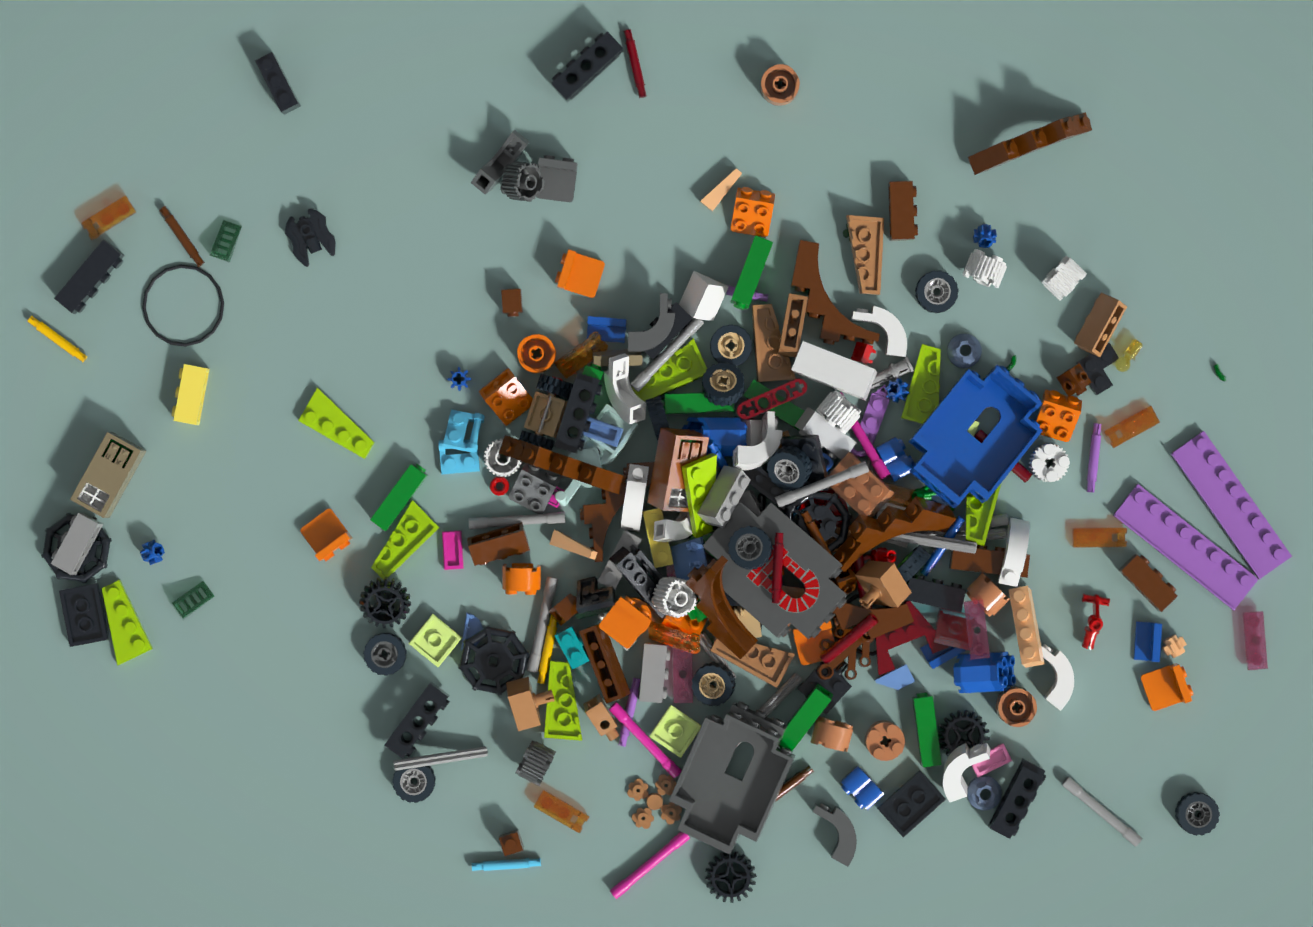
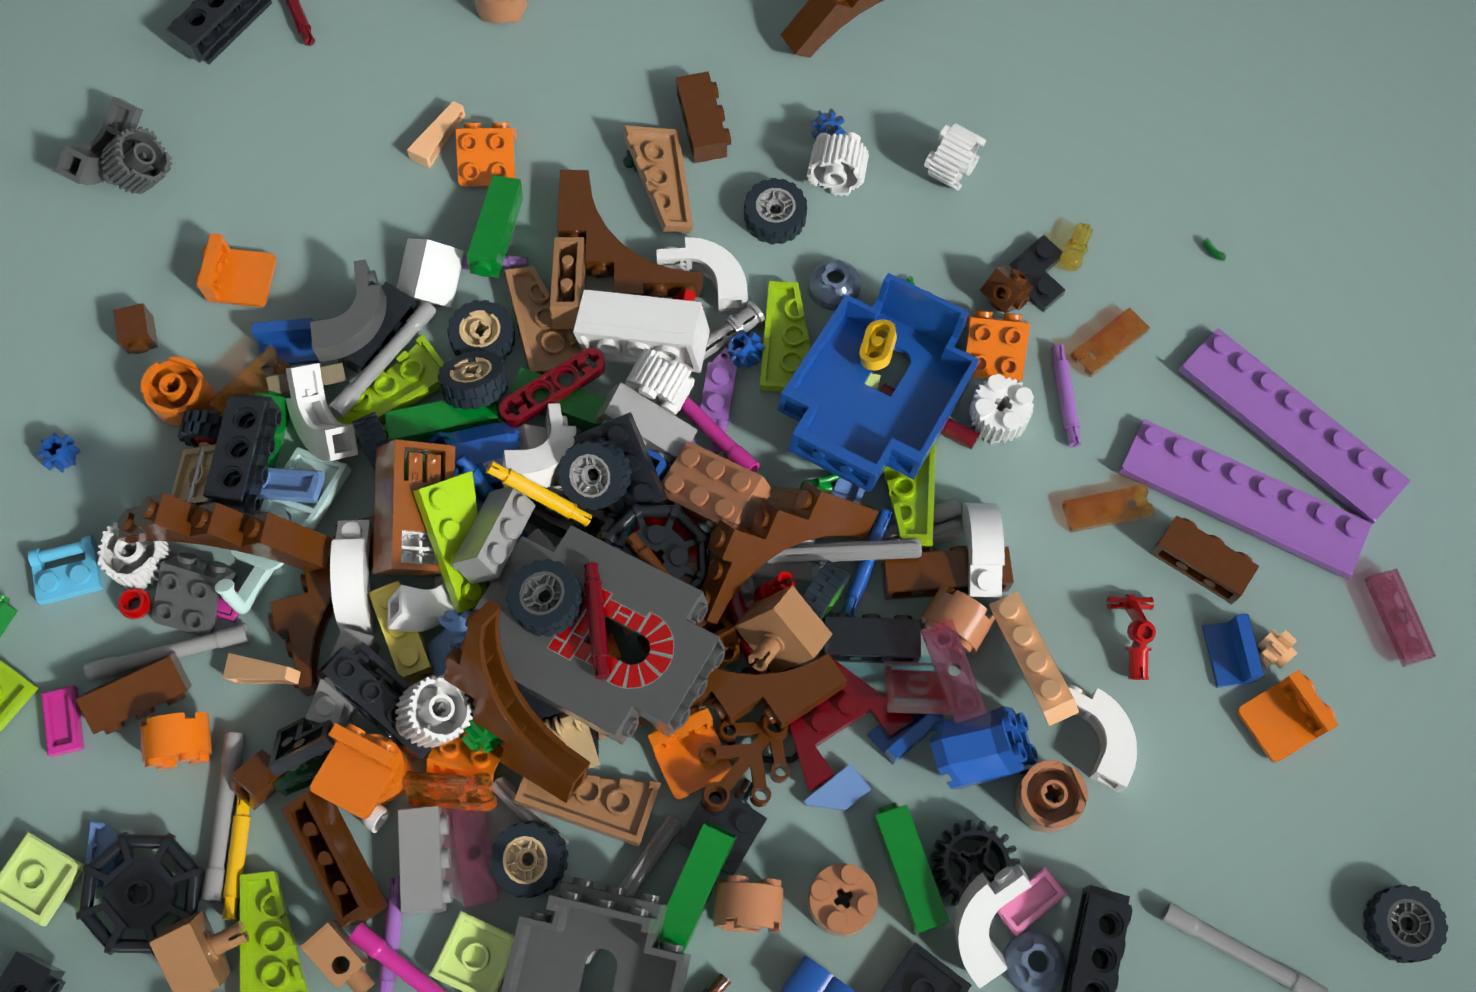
camera: 10 degrees left, 20 degrees down
medium azure plate [443,409,485,453] -> none
orange bracket [478,368,533,426] -> none
dark grey bracket [537,155,578,203] -> none
teal brick [555,626,590,670] -> none
light grey piece [775,461,869,508] -> none
dark red piece [820,613,879,664] -> none
blue brick [875,437,915,482] -> none
medium nougat brick [1074,293,1127,357] -> none
none -> yellow piece [486,460,592,527]
none -> yellow plate [859,319,897,371]

